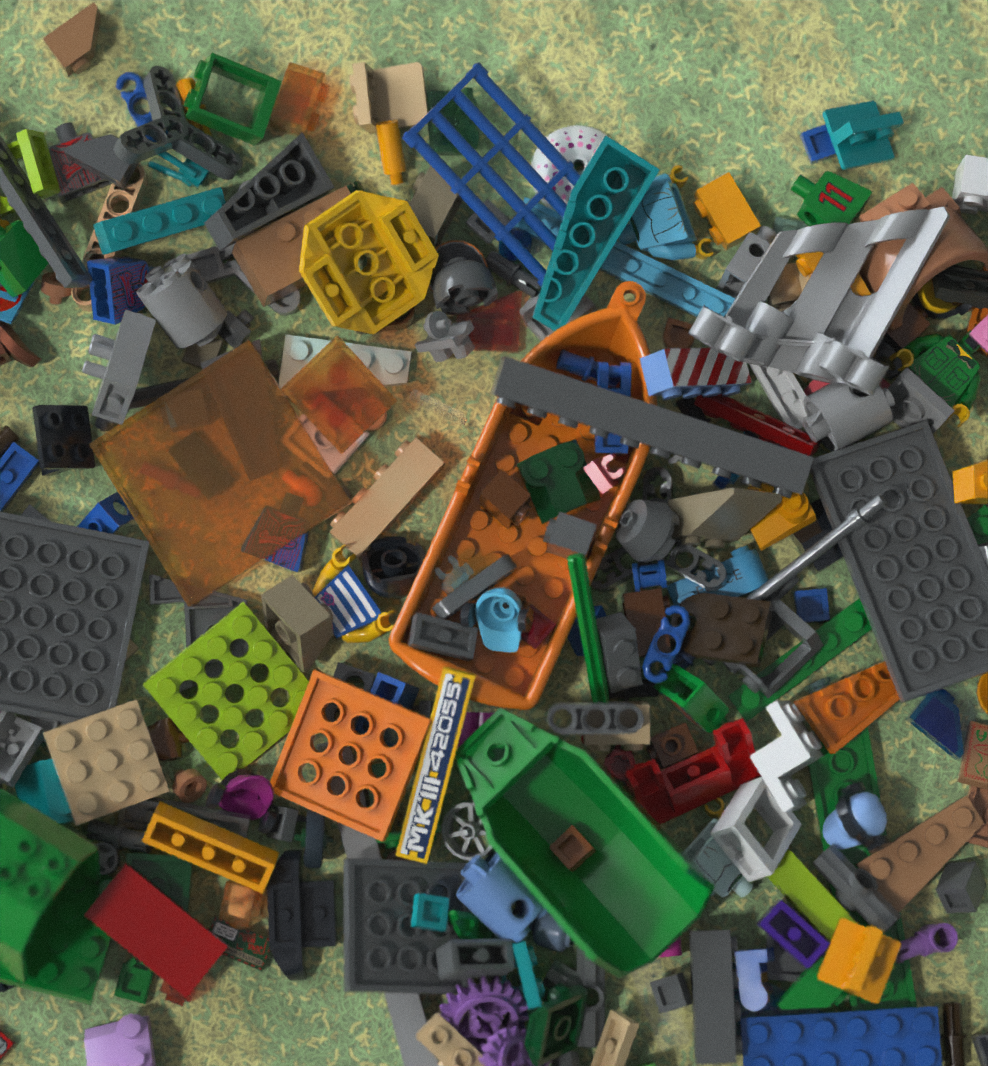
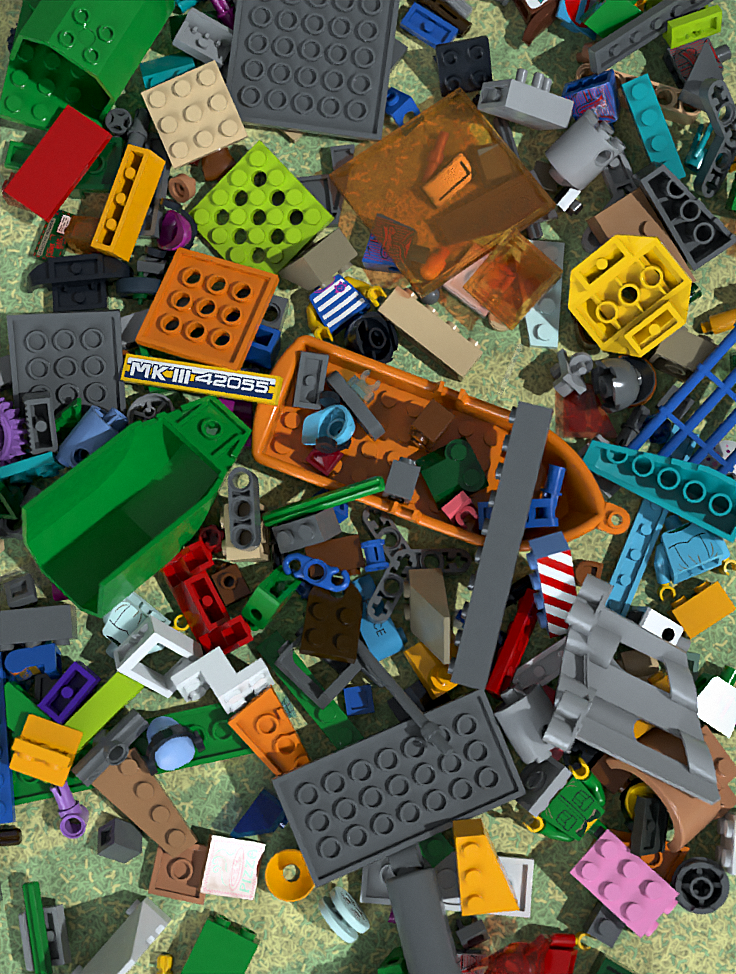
camera: 90 degrees right, 0 degrees up
teal plate [411,893,449,932] -> none
dark orange tile [549,825,596,873] -> none
dark grey cone [615,500,680,563] -> none

